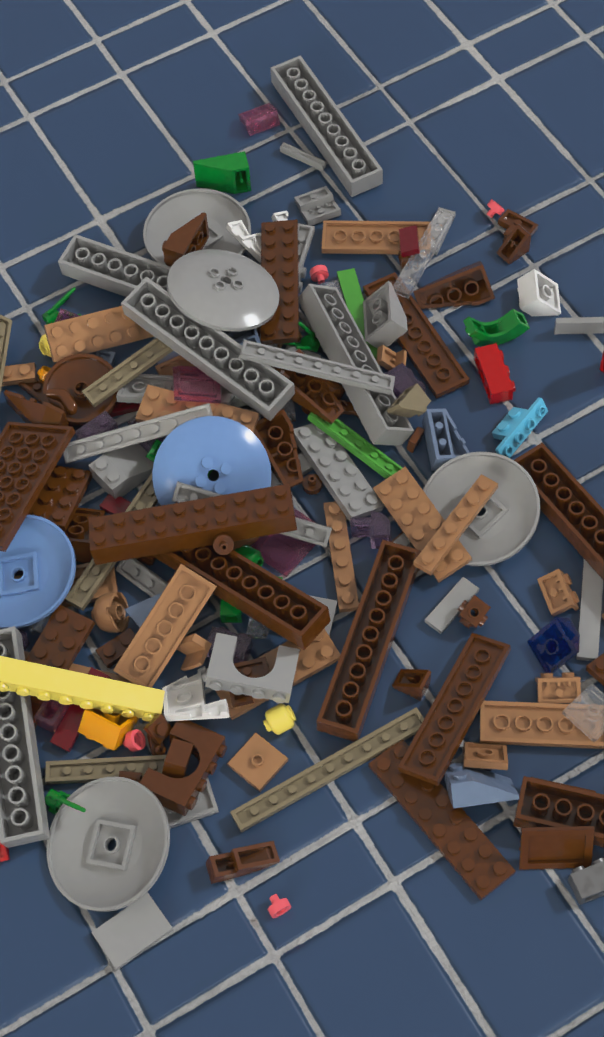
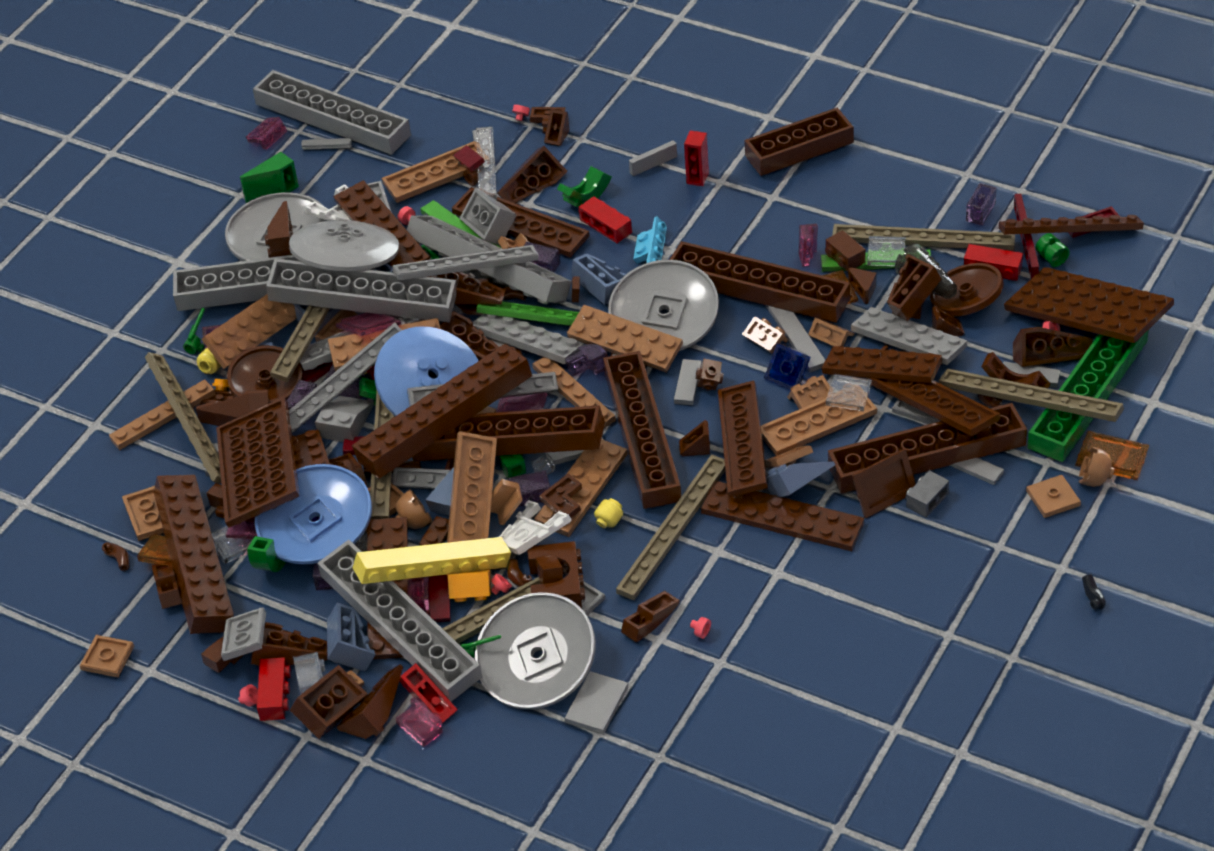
camera: 30 degrees left, 15 degrees down
reddish brown arm [46,388,78,415] -> none
reddish brown plate [143,714,172,745] -> none
light grey arch [205,633,300,703] -> none
reddish brown tile [212,533,234,555] -> none
medium nougat plate [227,733,288,792] -> none
light grey slope [294,186,342,226] -> none
dark tan slope [386,383,431,418] -> none
medium nougat plate [413,474,498,576] -> none
white slope [517,269,561,316] -> none

